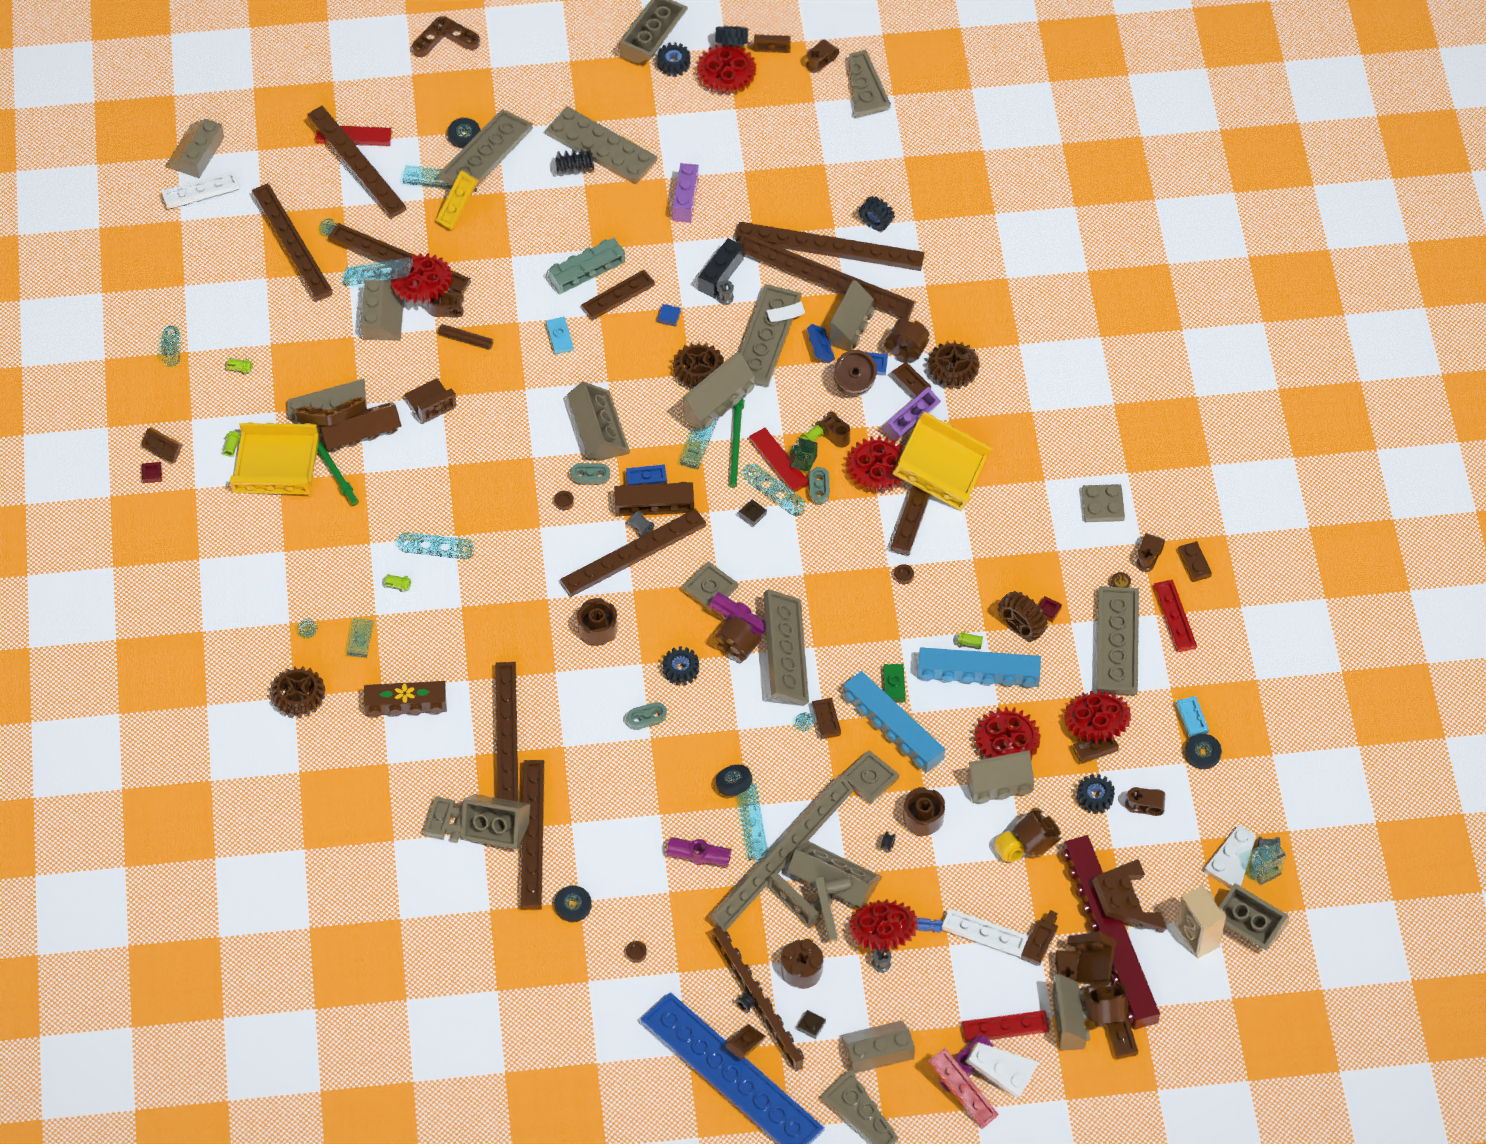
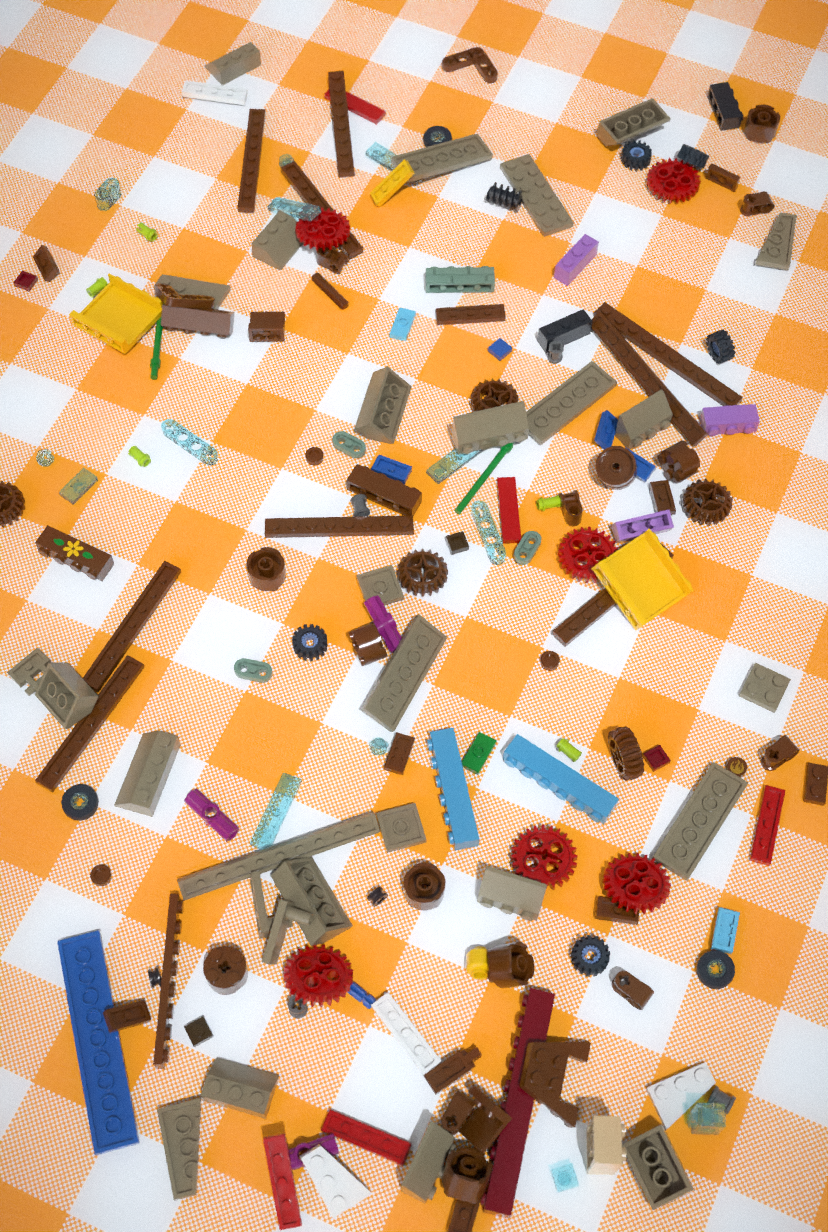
camera: 30 degrees right, 5 degrees up
black bush [715,764,753,796] -> none
white sticker [767,302,805,322] -> none
clear green brick [790,438,817,472] -> none
none -> dark tan slope [114,731,181,817]
none -> reddish brown gear [397,548,448,597]
none -> clear light blue plate [550,1163,580,1194]
none -> medium lavender brick [700,404,760,436]

